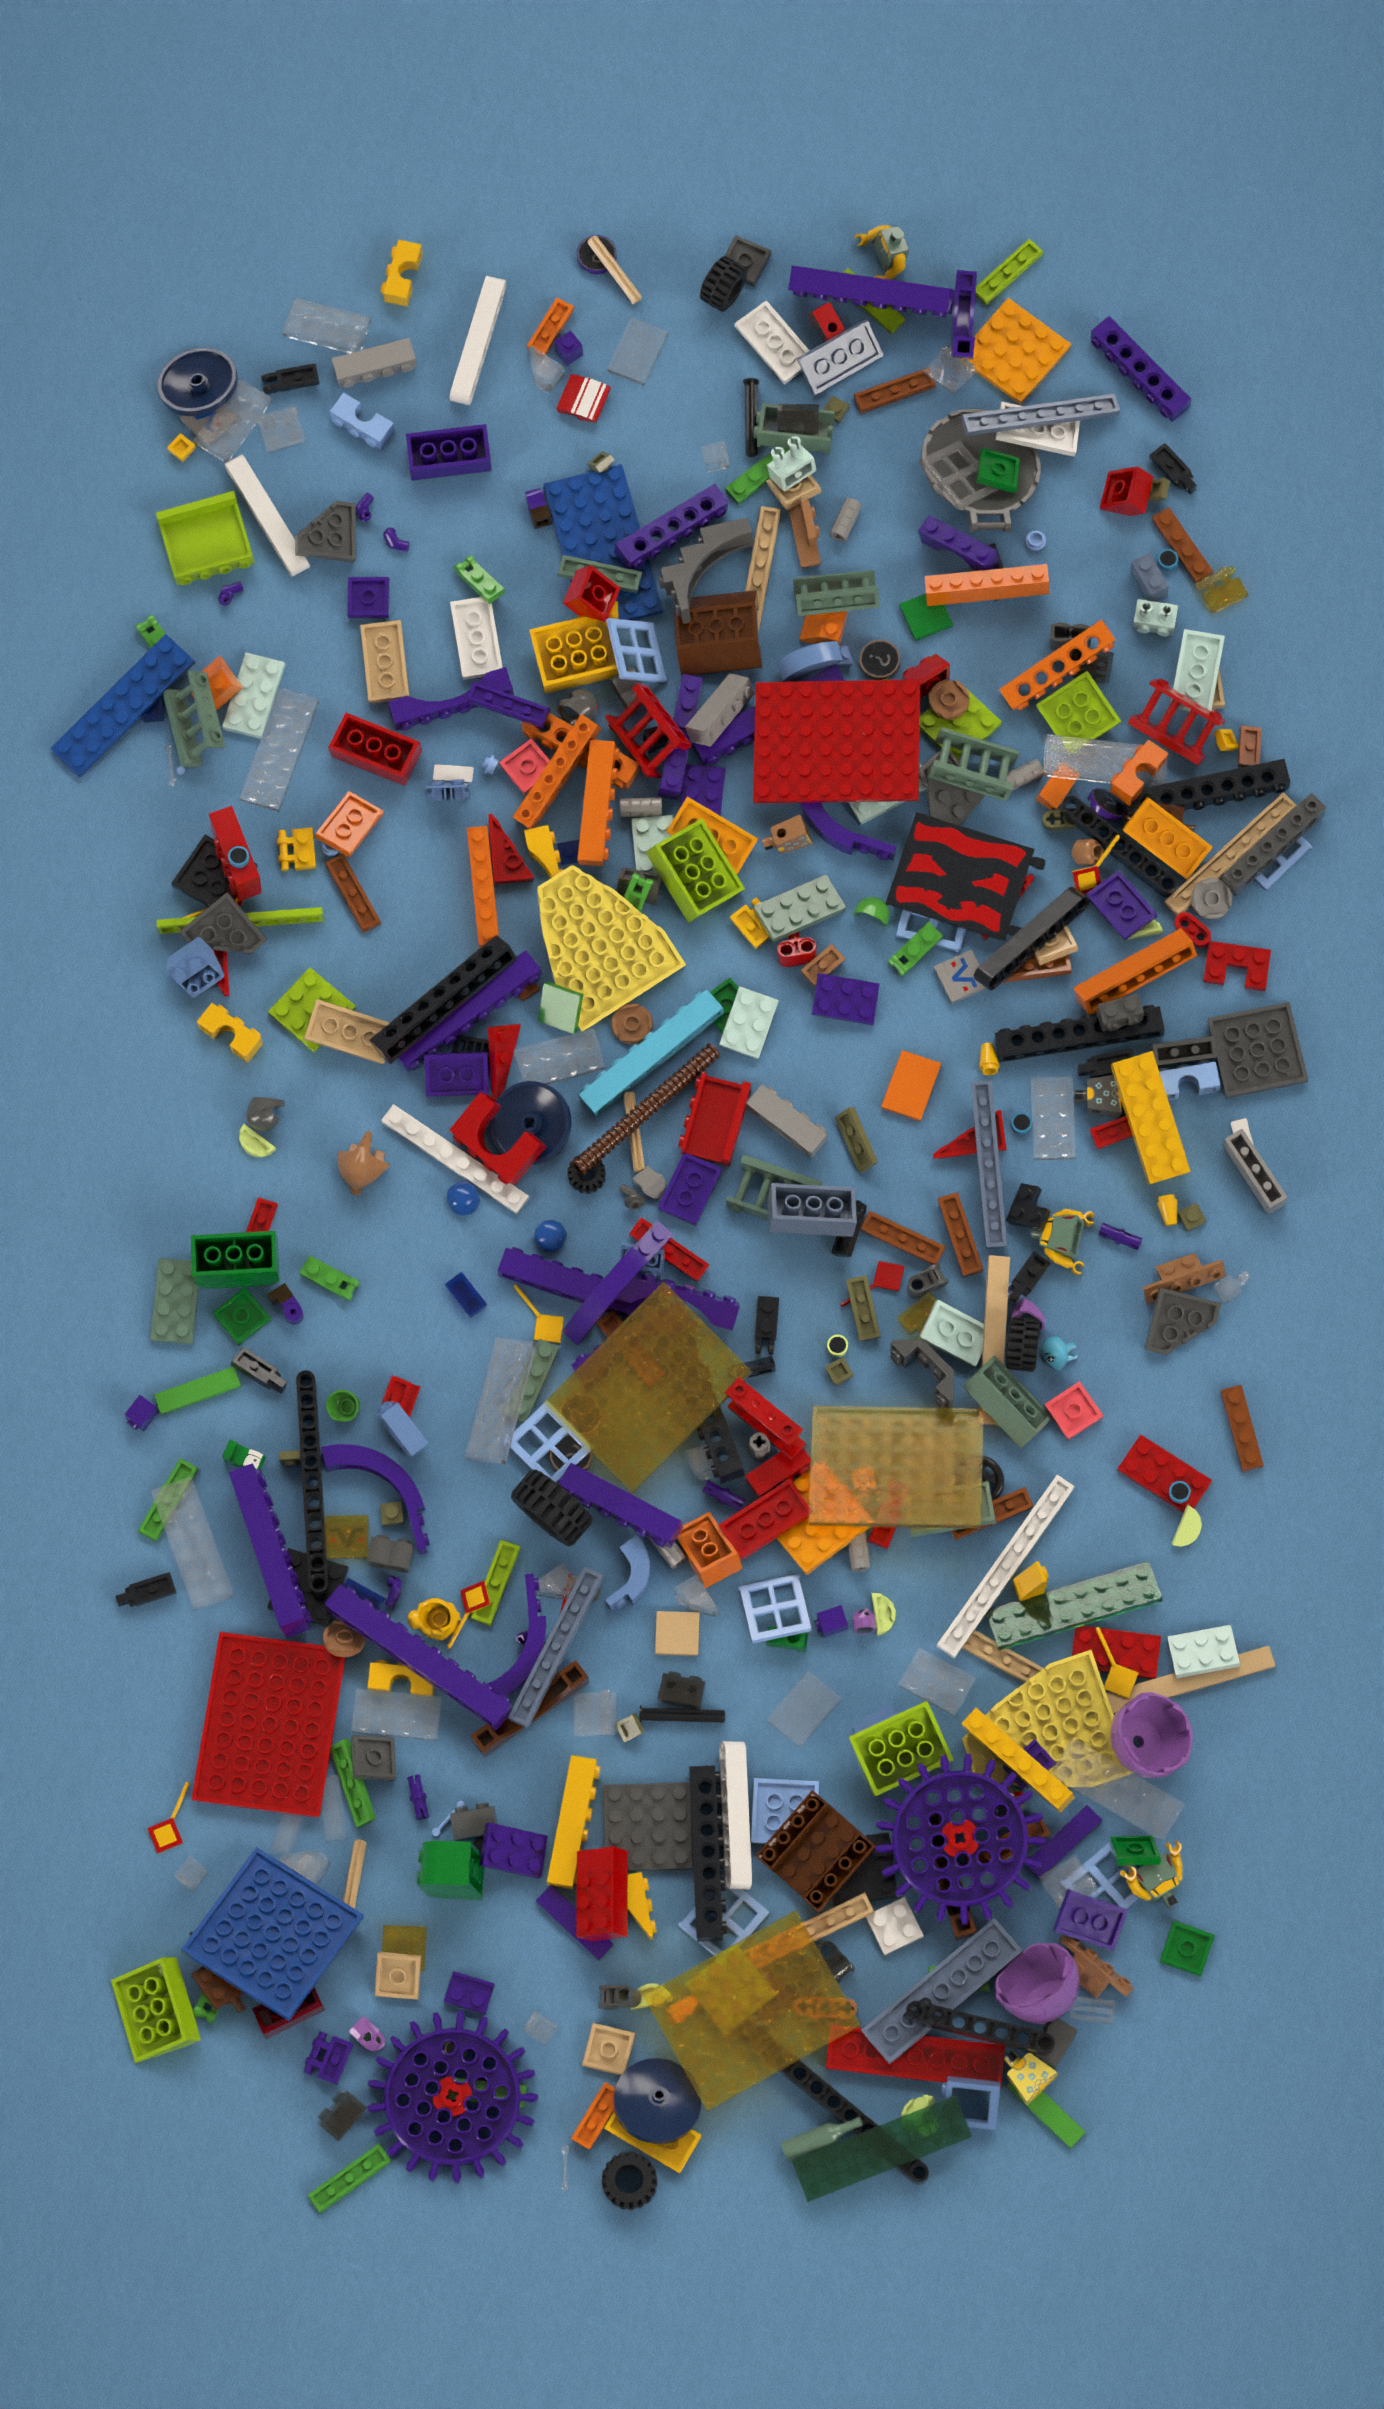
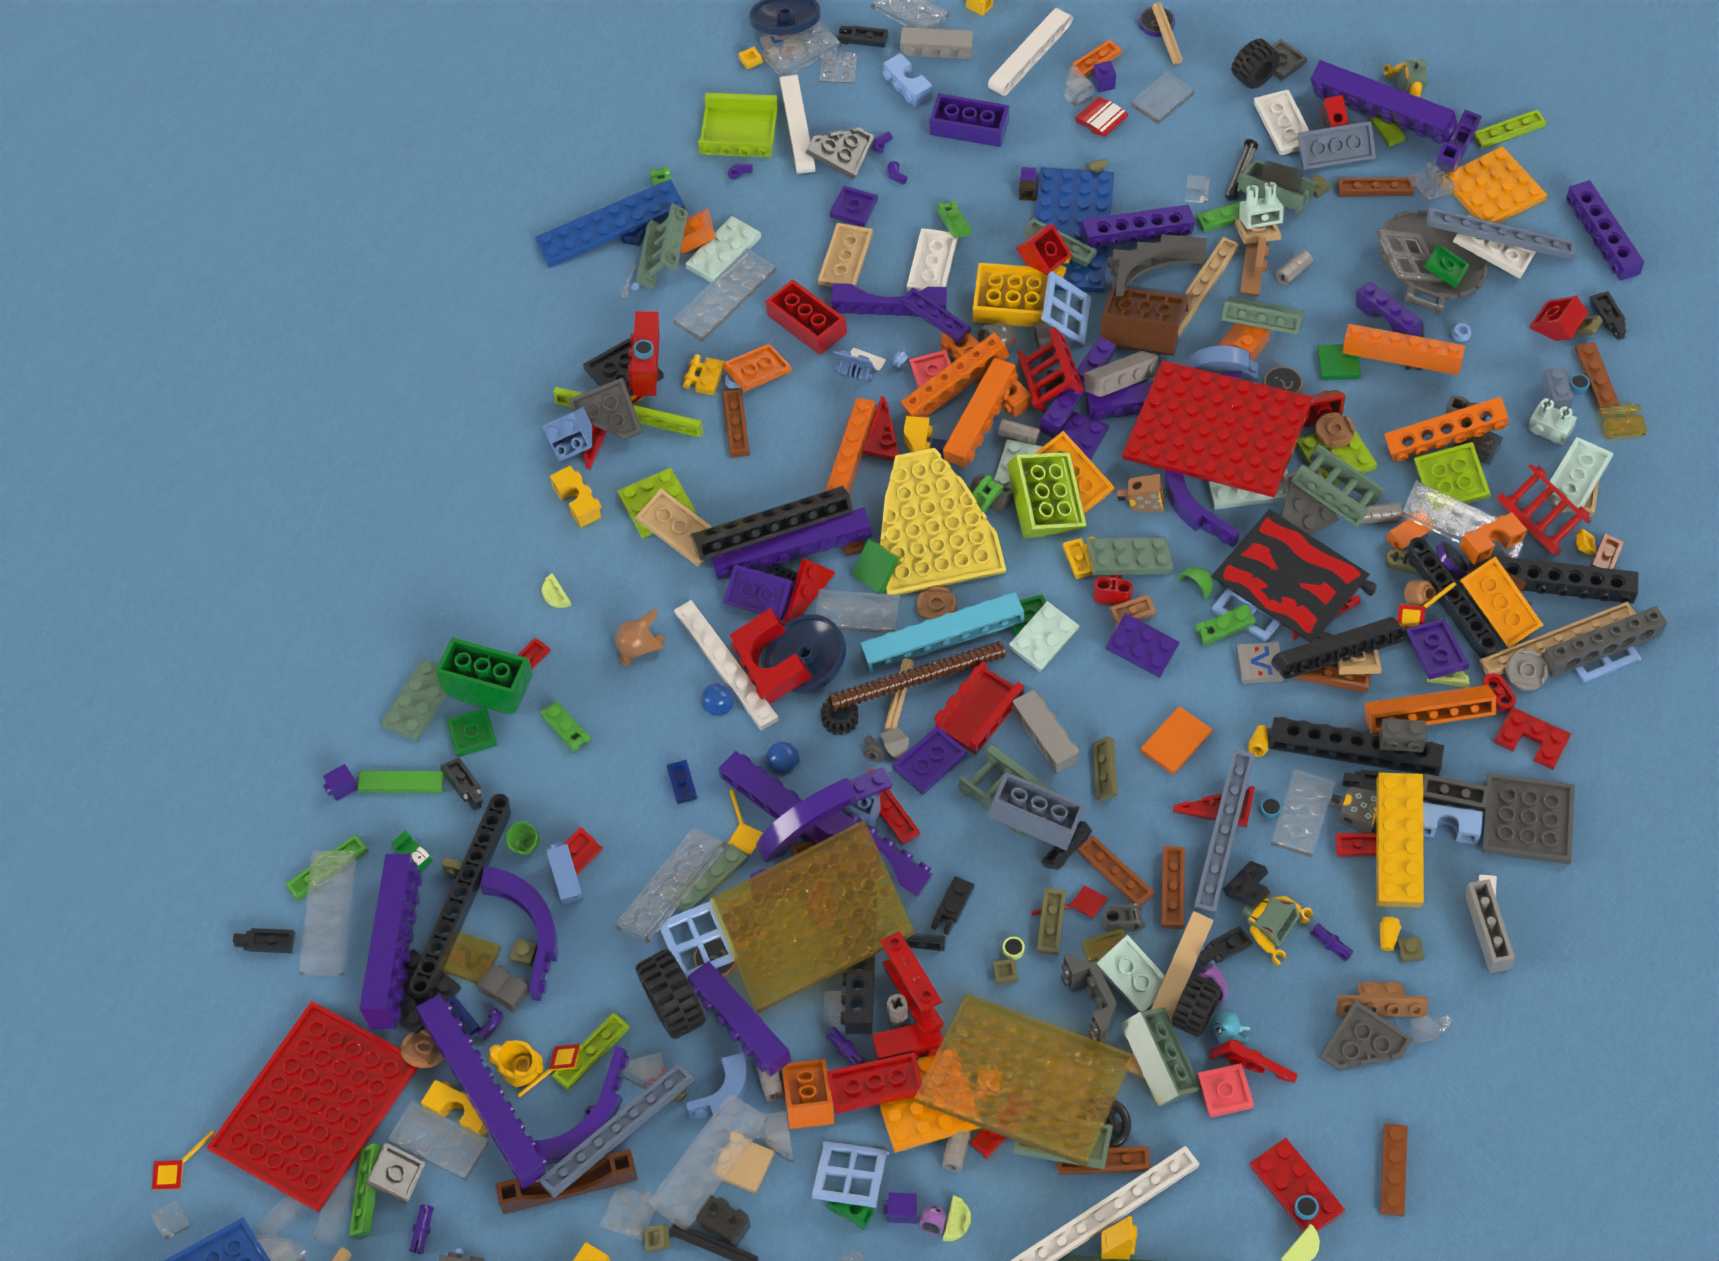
camera: 20 degrees right, 15 degrees down
dark grey helmet [246,1097,285,1131] -> none
leg [267,1283,303,1325] -> none
none -> clear plate [648,1093,767,1231]
none -> red wing [1208,1040,1298,1083]

